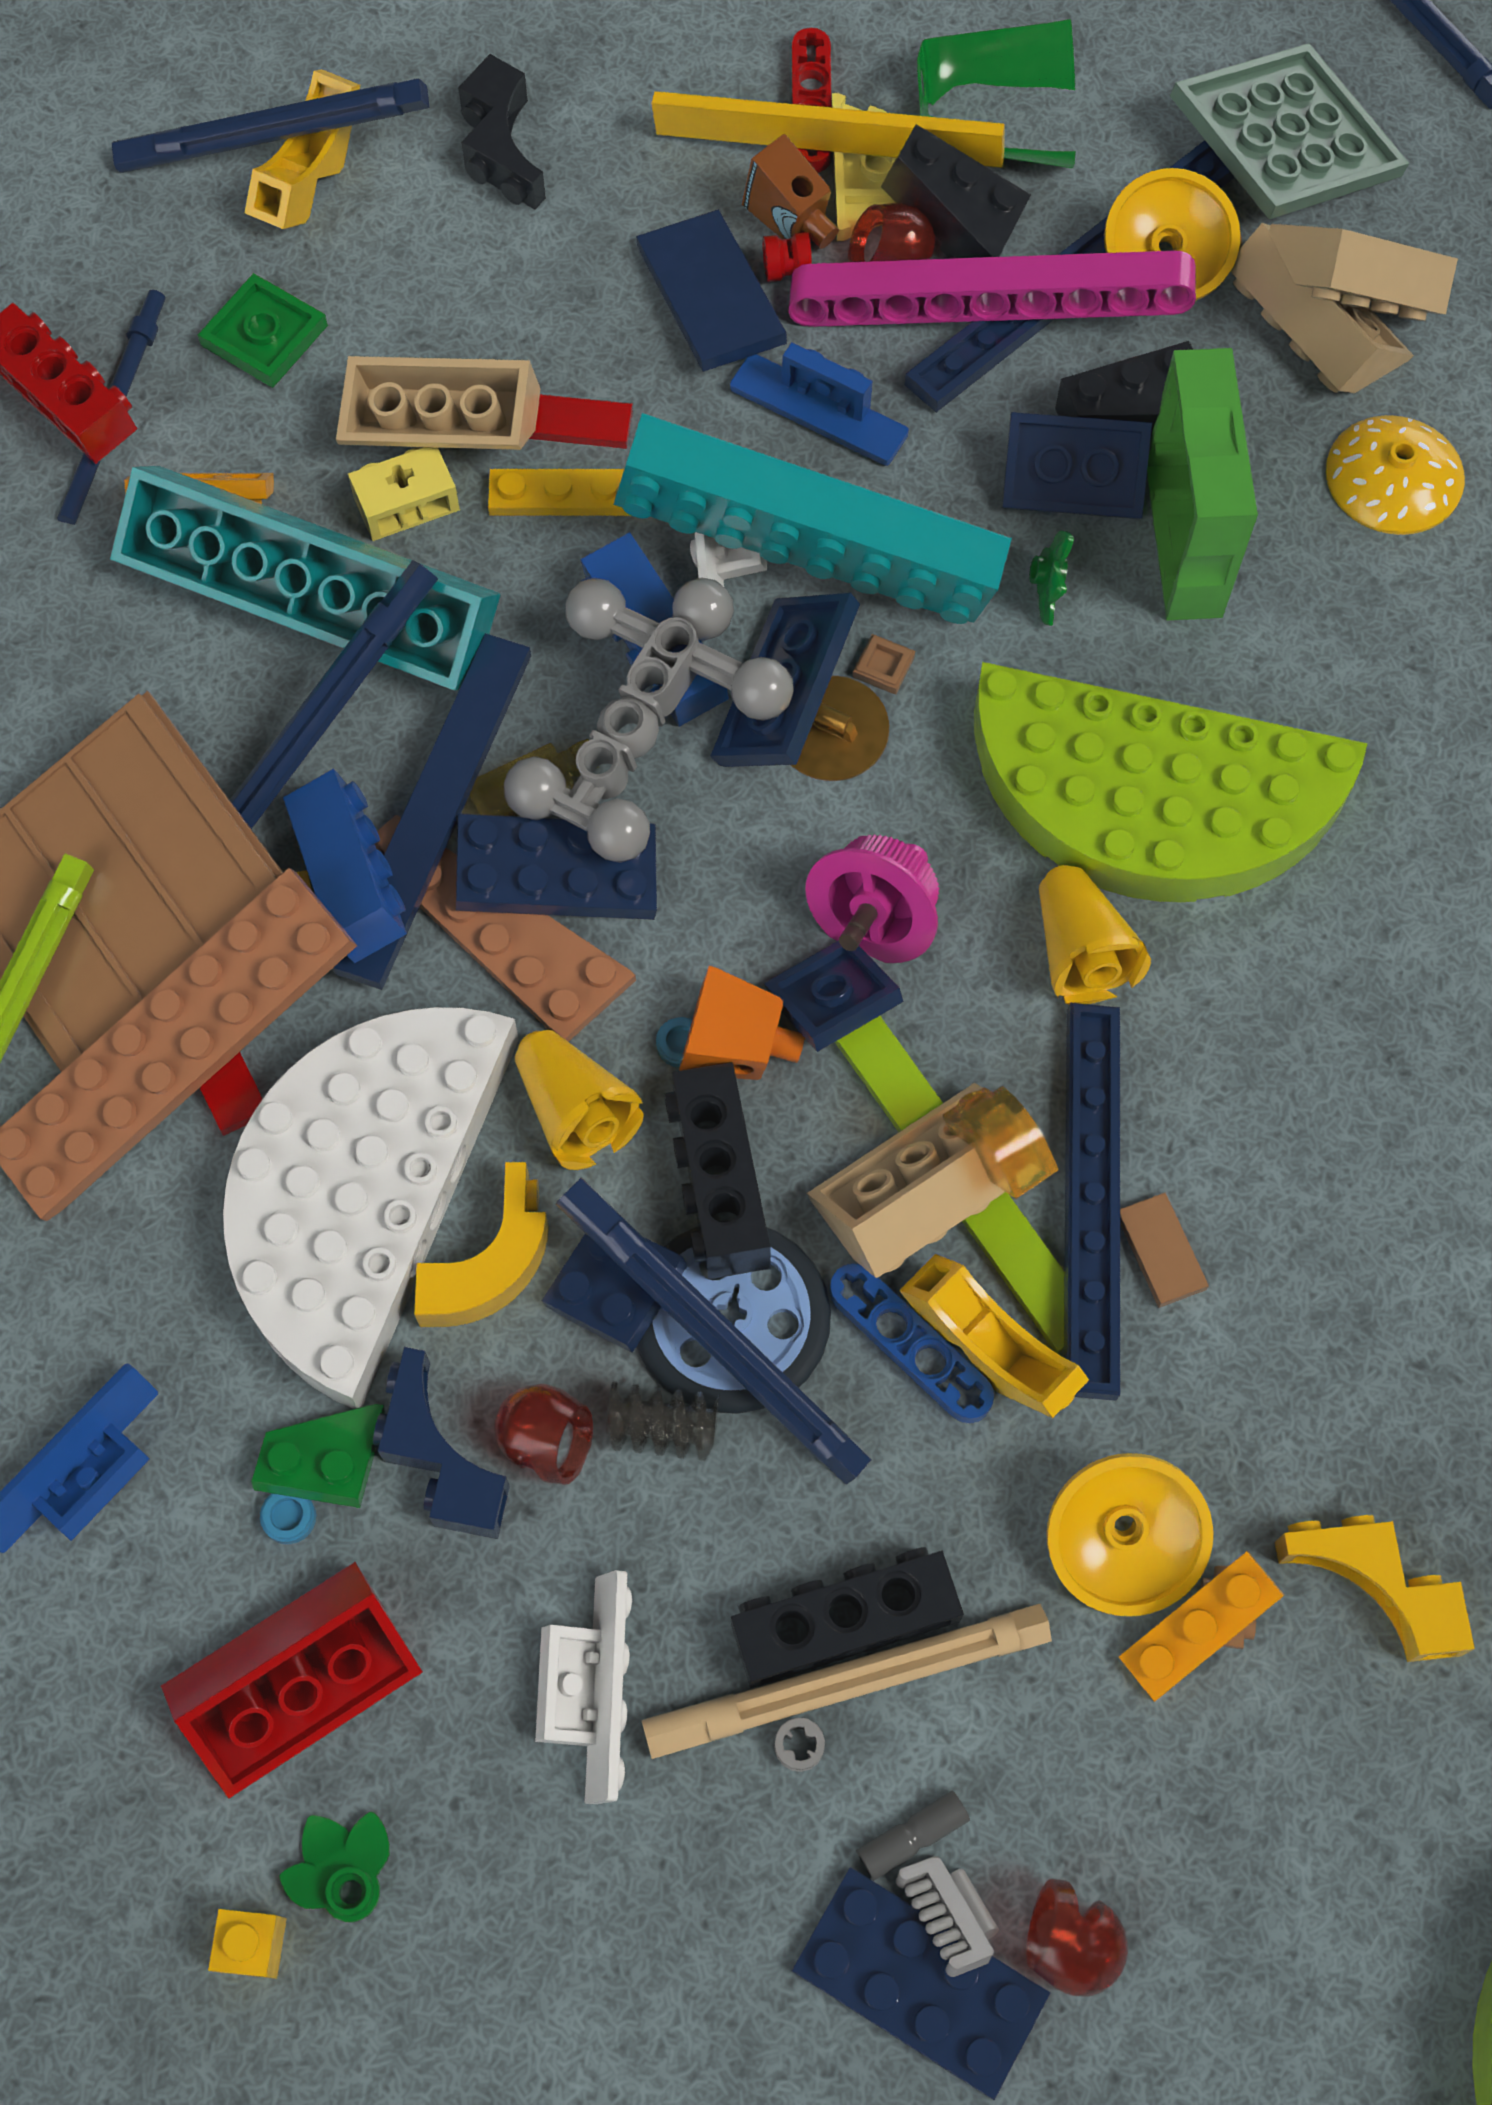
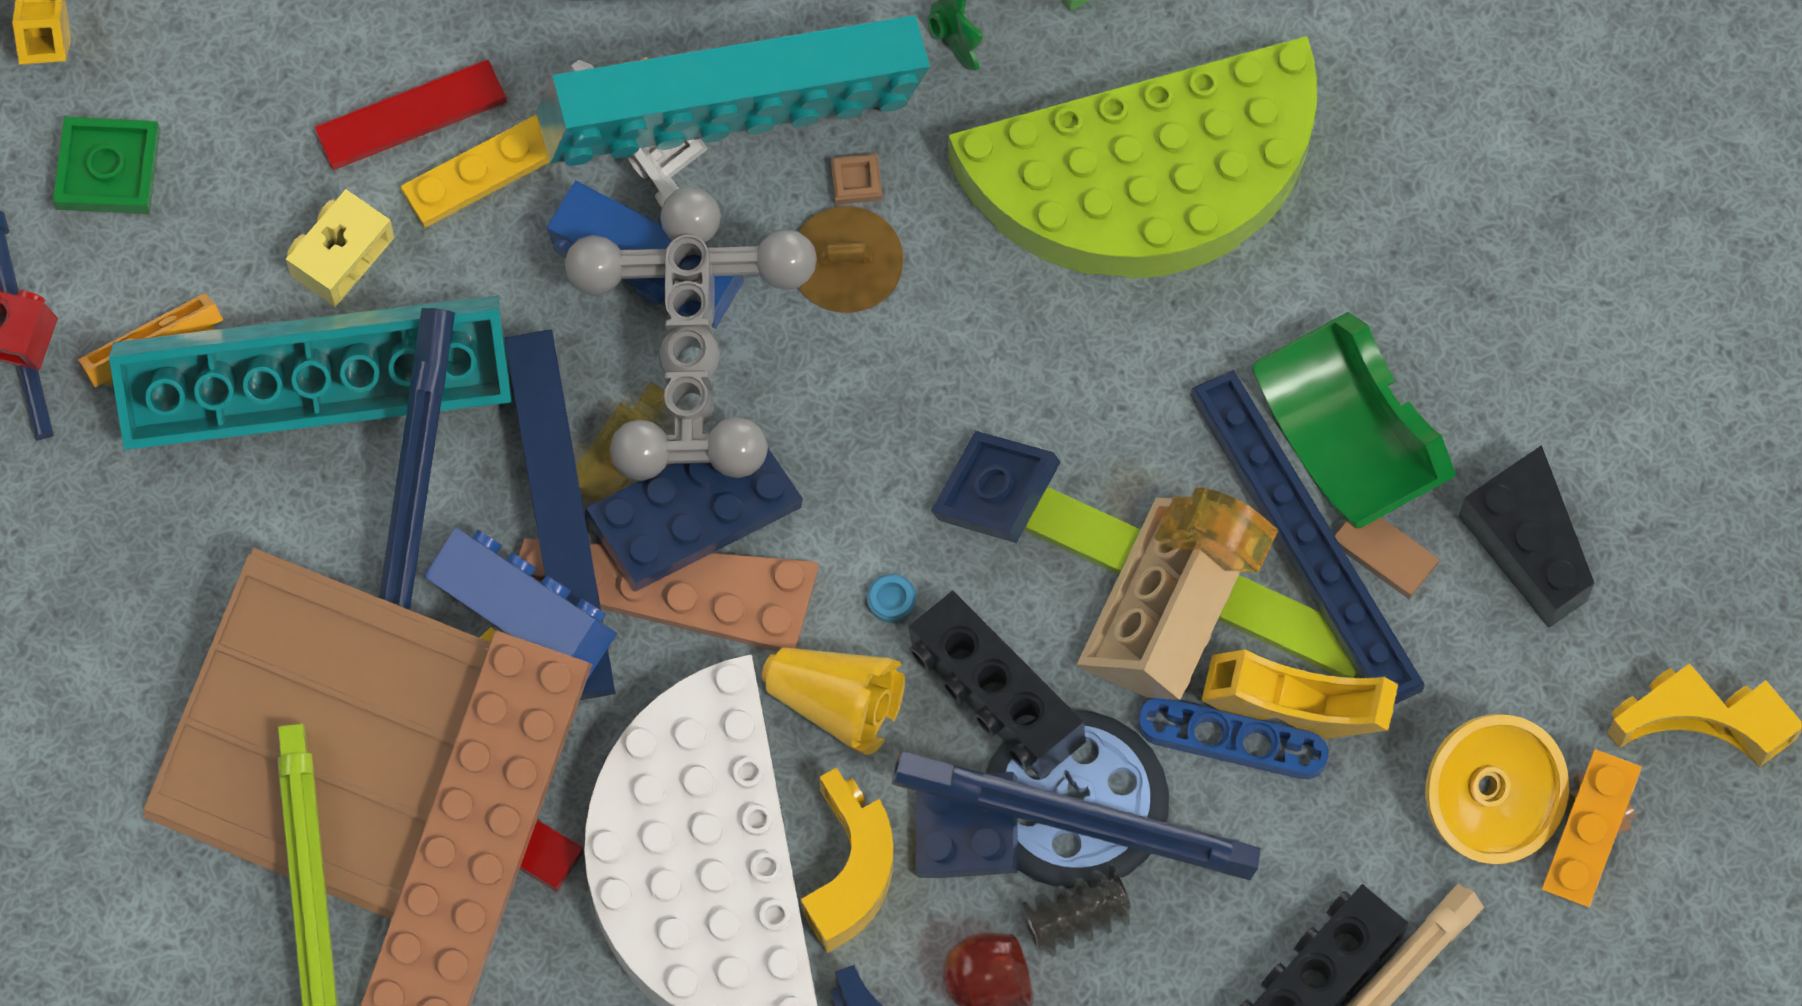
camera: 30 degrees left, 0 degrees up
tan slope [336,356,541,450] -> none
orange torso [679,965,805,1080] -> none
dark blue plate [710,592,860,767] -> none
dark pink piece [805,834,940,963] -> none
yellow cone [1039,865,1151,1005] -> none
none -> green panel [1251,312,1457,528]
none -> black wedge [1459,445,1595,628]

